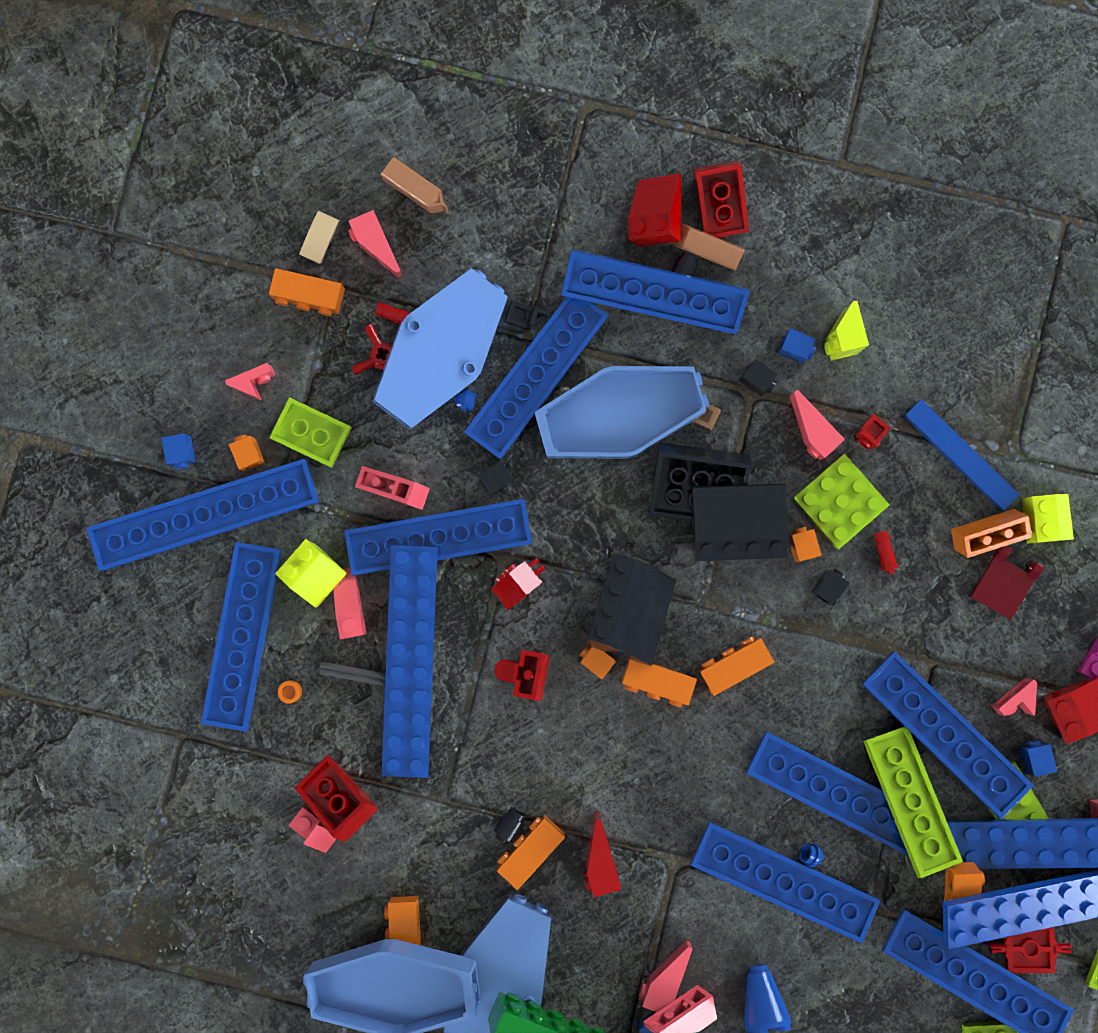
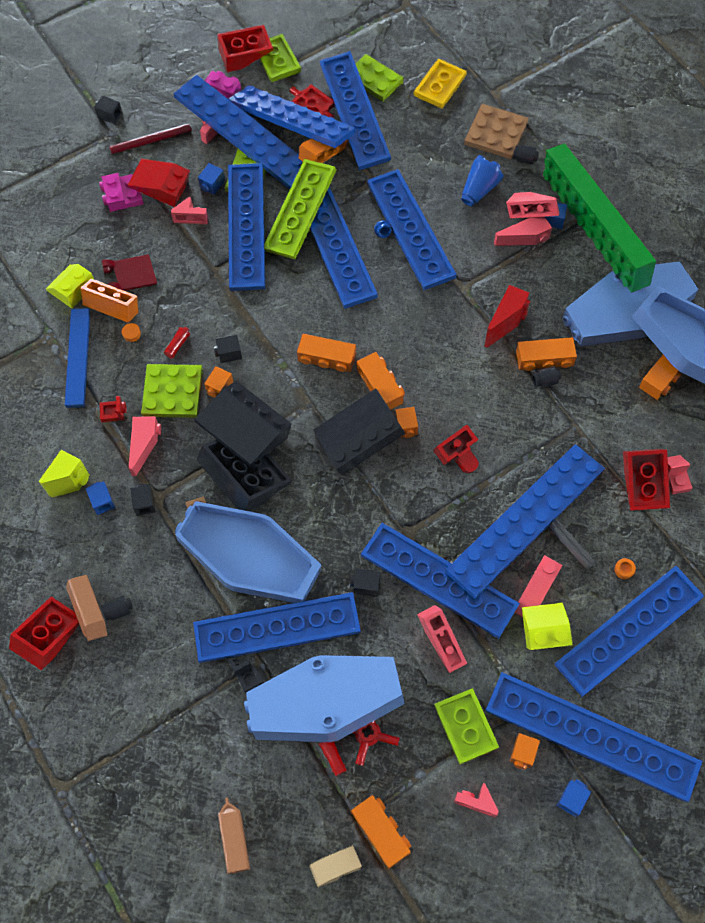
camera: 135 degrees left, 20 degrees down
coral slope [348,210,403,279] -> none
blue plate [454,389,477,412] -> none
red brick [491,558,545,610] -> none
blue plate [561,249,750,335] -> none
red slope [628,173,681,247] -> none
none -> orange tile [122,323,141,342]

